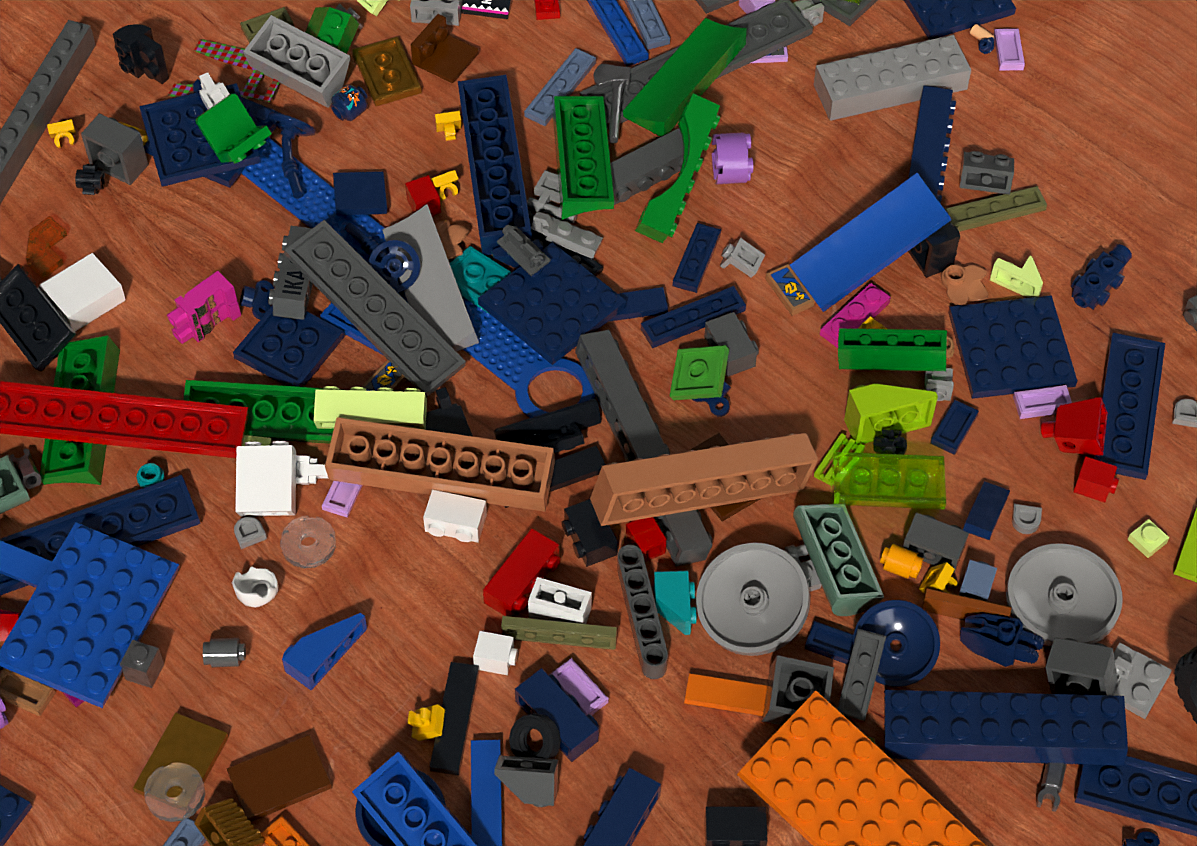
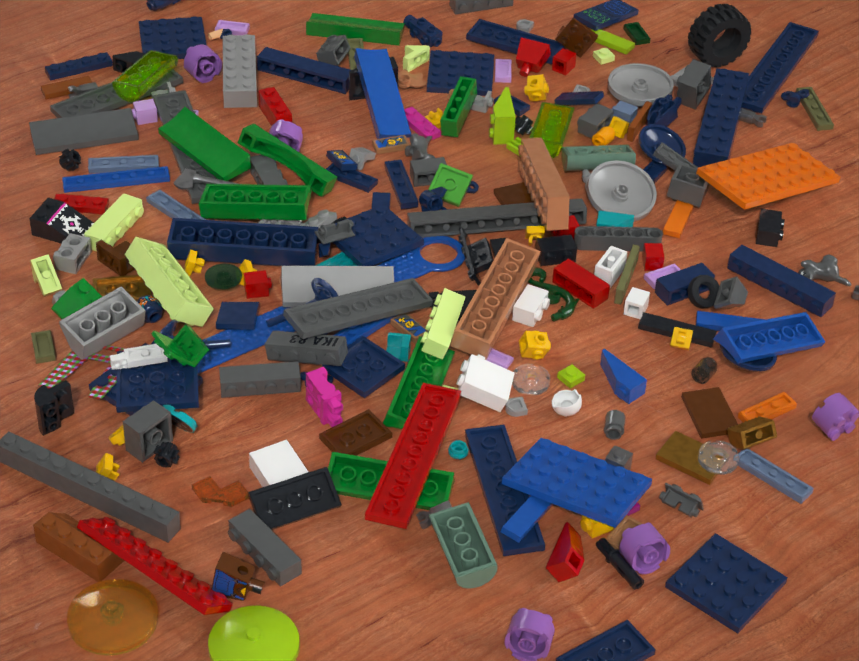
camera: 80 degrees left, 15 degrees down
none -> yellowish green brick [84,193,144,251]
none -> yellowish green brick [125,237,214,327]
none -> teal tile [163,405,198,433]
none -> medium lavender brick [184,44,222,83]
none -> clear green dish [205,263,242,290]
none -> dark grey brick [219,361,301,398]
none -> red brick [258,87,292,126]
none -> green arch [306,13,405,46]
none -> reddish brown tile [319,409,392,456]
none -> dark blue tile [326,150,358,171]
none -> teal panel [386,332,411,362]
none -> dark grey animal [405,133,435,160]
none -> dark blue brick [419,186,448,212]
none -> yellow brick [519,331,551,360]
none -> yellow brick [524,74,549,102]
none -> dark green plant [528,267,579,322]
none -> reddish brown bracket [555,18,598,58]
none -> lime plate [557,364,585,389]
none -> red brick [642,243,665,271]
none -> dark grey hinge [659,483,704,517]
none -> clear smoke brick [691,357,717,384]

